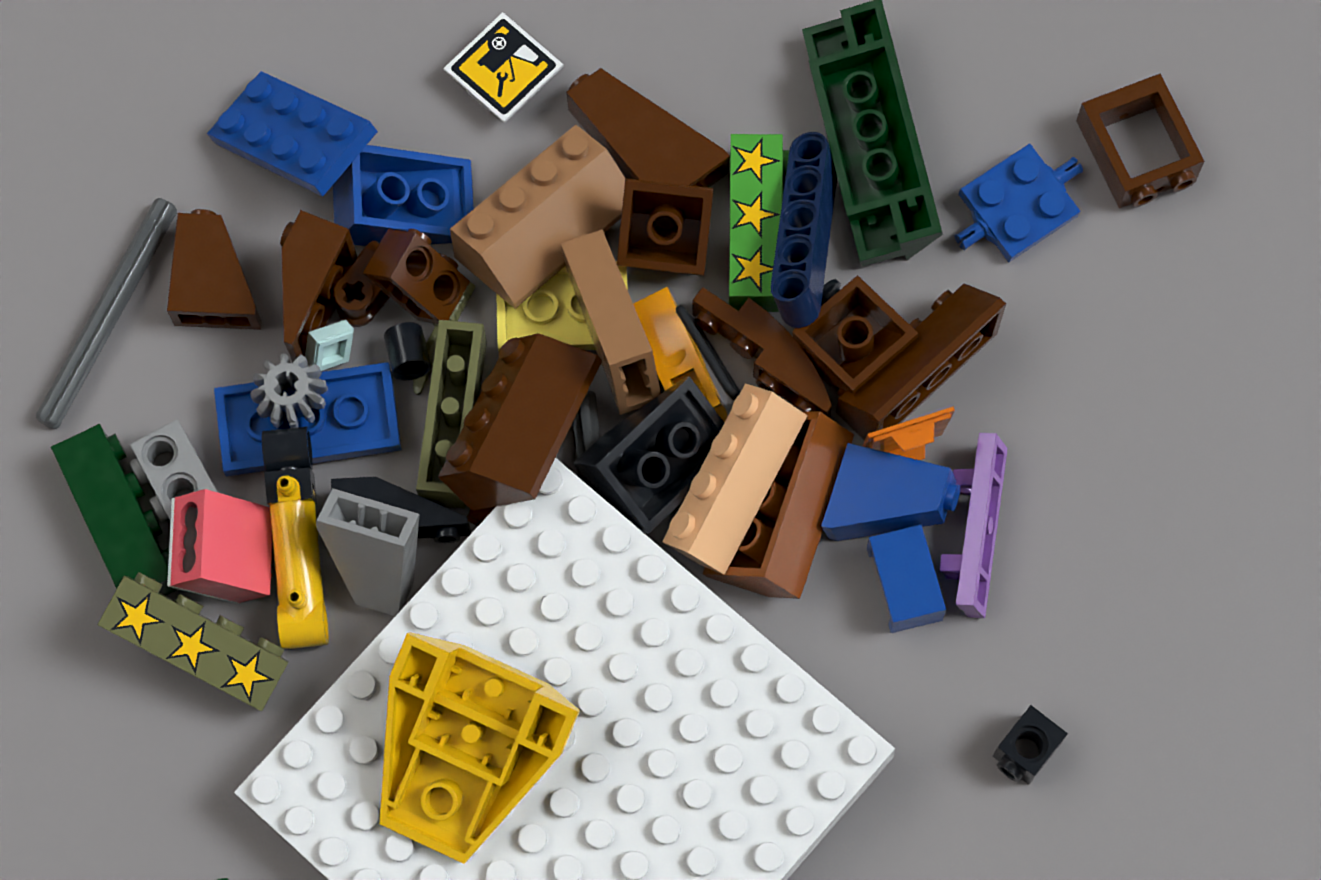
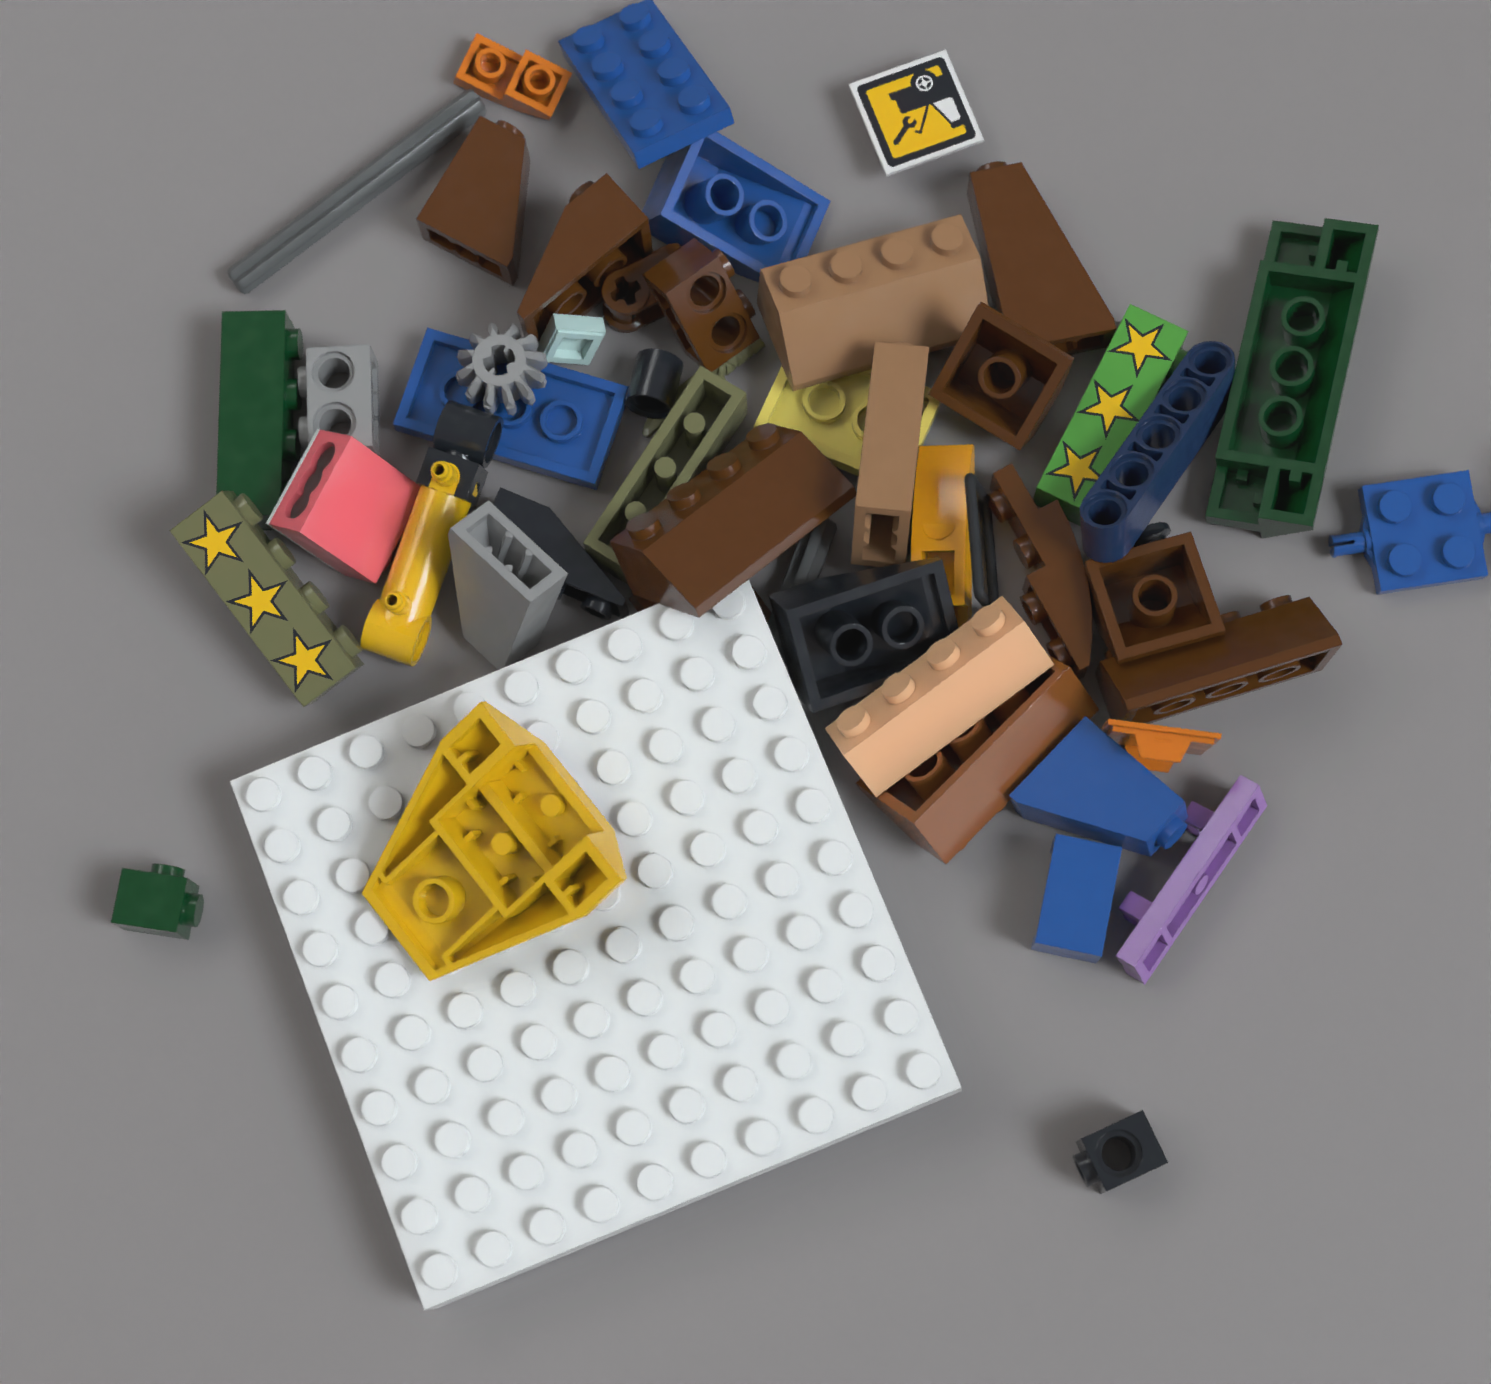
camera: 30 degrees right, 5 degrees up
none -> orange slope [453,33,572,120]

